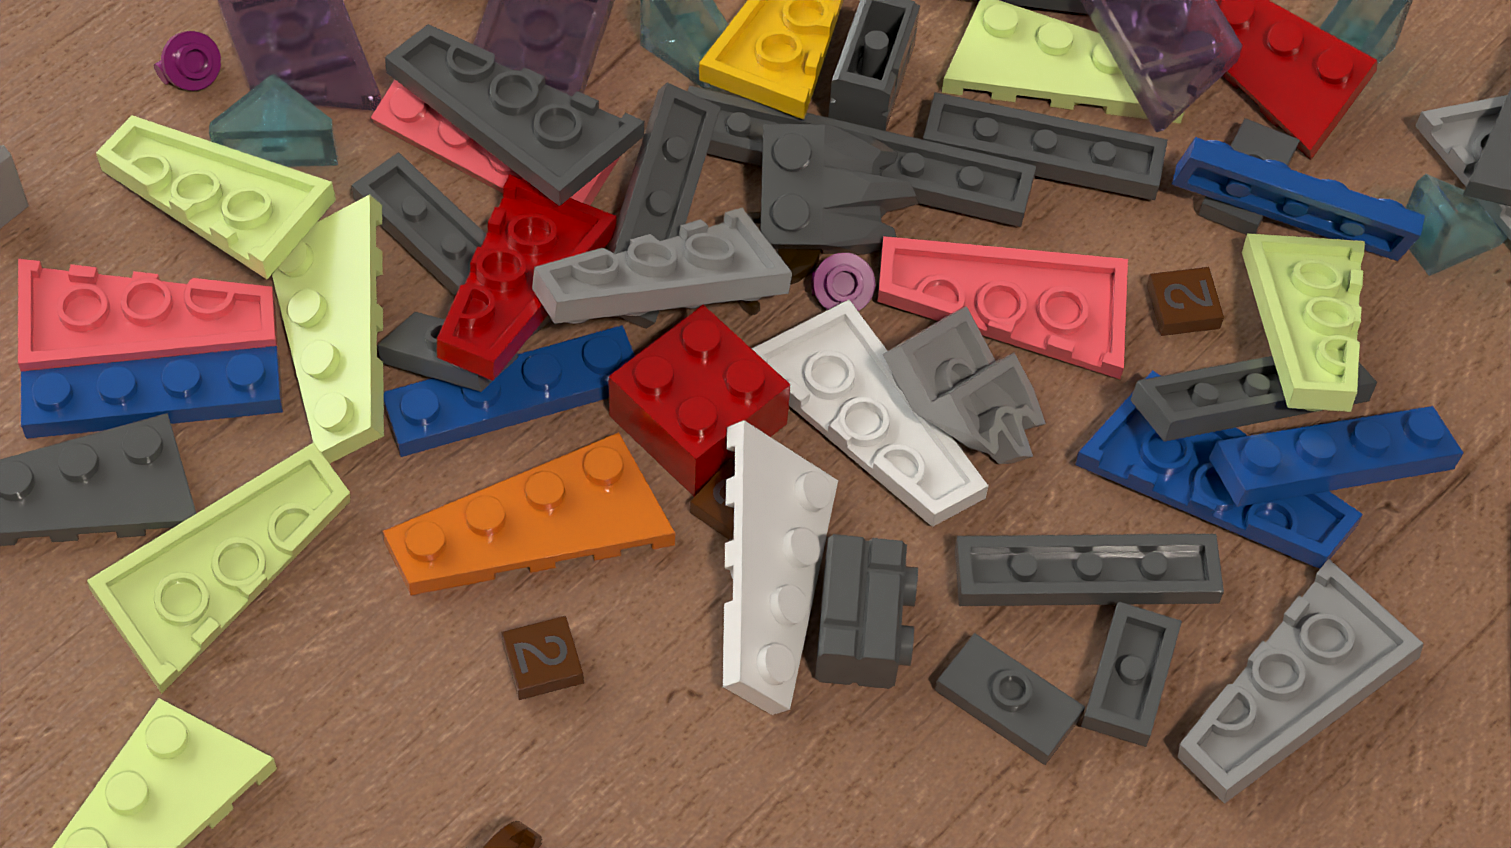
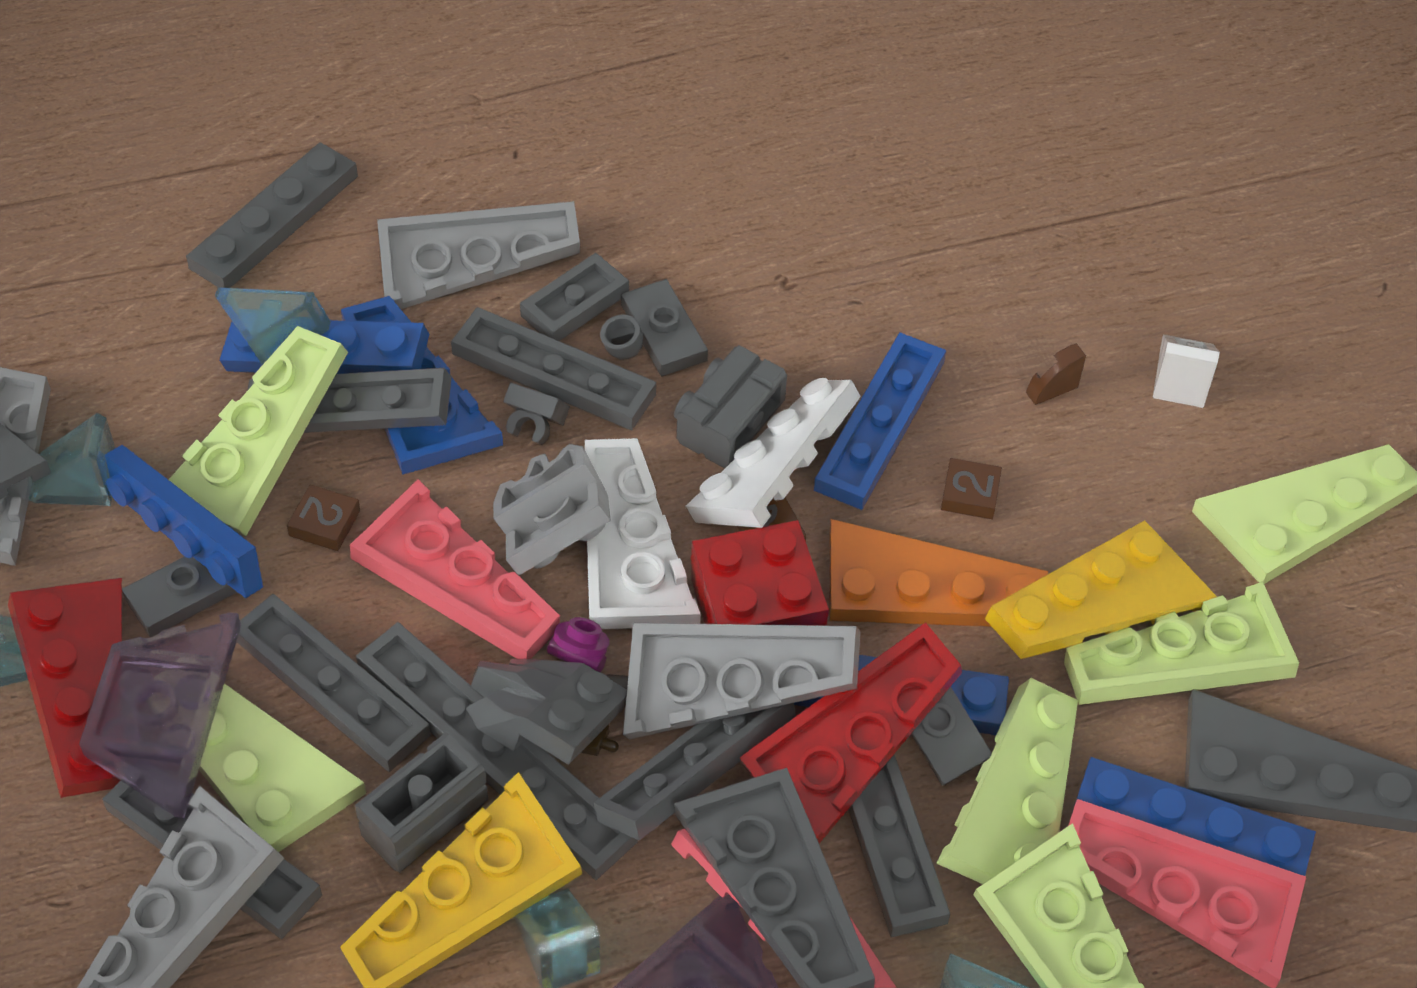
camera: 150 degrees left, 5 degrees down
none -> clear light blue slope [215,287,331,365]
none -> dark grey tile [503,382,570,445]
none -> dark grey hinge [600,314,643,360]
none -> blue plate [814,332,946,510]
none -> yellow wing [985,520,1217,659]

